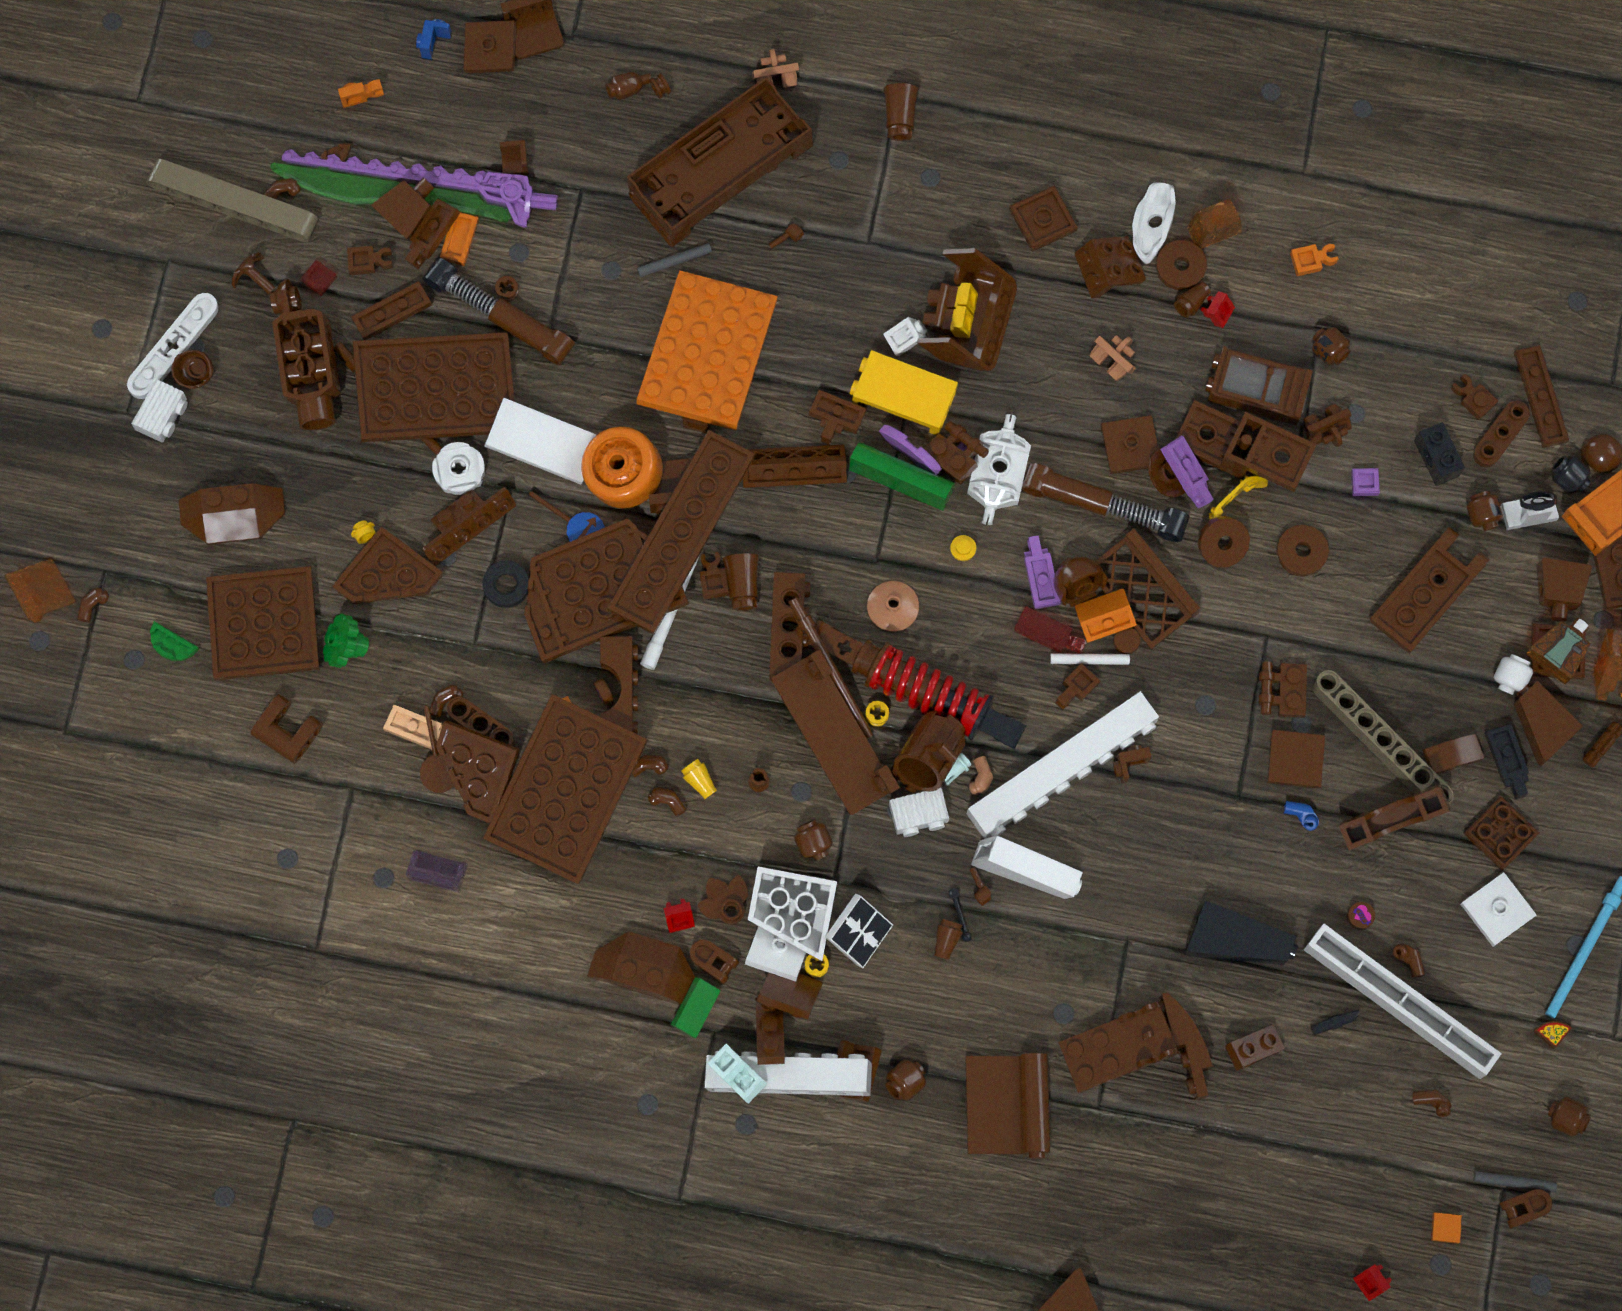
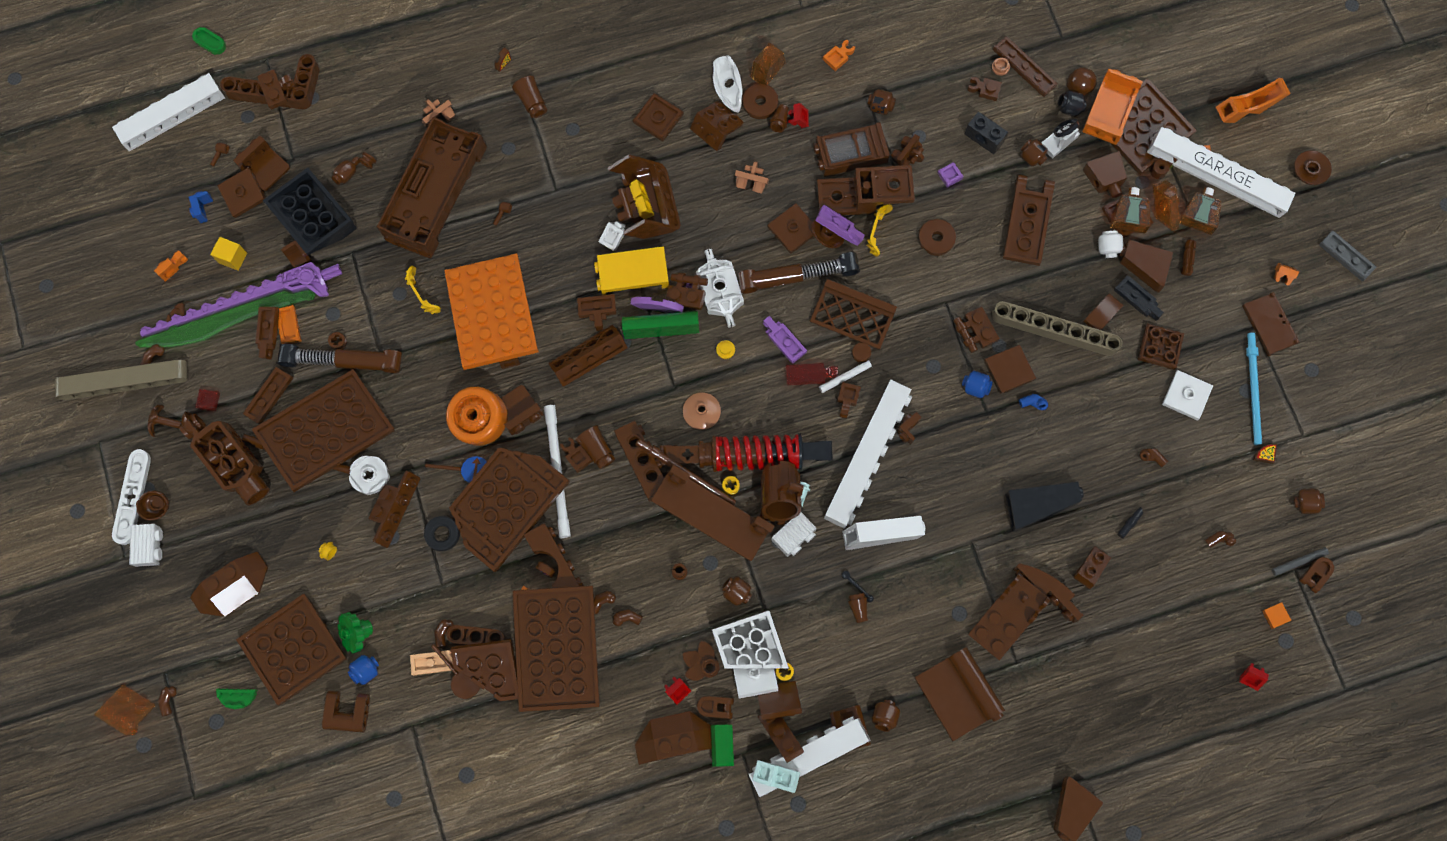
camera: 25 degrees left, 0 degrees up
reddish brown plate [332,526,443,604] -> none
reddish brown plate [347,246,393,275] -> none
reddish brown torso [371,177,434,241] -> none
clear purple hinge [406,850,468,893] -> none
white tile [485,398,596,485] -> none
reddish brown plate [608,430,755,635] -> none
dark grey bar [637,243,712,277] -> none
yellow cone [681,759,717,800] -> none
black tile [825,894,893,968] -> none
nougat arm [969,756,993,795] -> none
reddish brown hand [970,867,991,906] -> none
reddish brown cylinder [1053,557,1108,607] -> none
orange panel [1075,589,1137,643] -> none
reddish brown tile [1198,516,1250,568] -> none
white brick [1304,924,1502,1079] -> none
reddish brown arch [1339,784,1451,850] -> none
reddish brown tile [1347,902,1375,930] -> none
reddish brown plate [1473,401,1530,467] -> none
none -> yellow piece [210,237,247,271]
none -> black slope [263,168,357,255]
none -> blue head [347,655,379,685]
none -> yellow piece [404,265,441,314]
none -> reddish brown tile [495,47,512,72]
none -> blue head [962,371,992,398]
none -> nougat plate [992,58,1010,76]

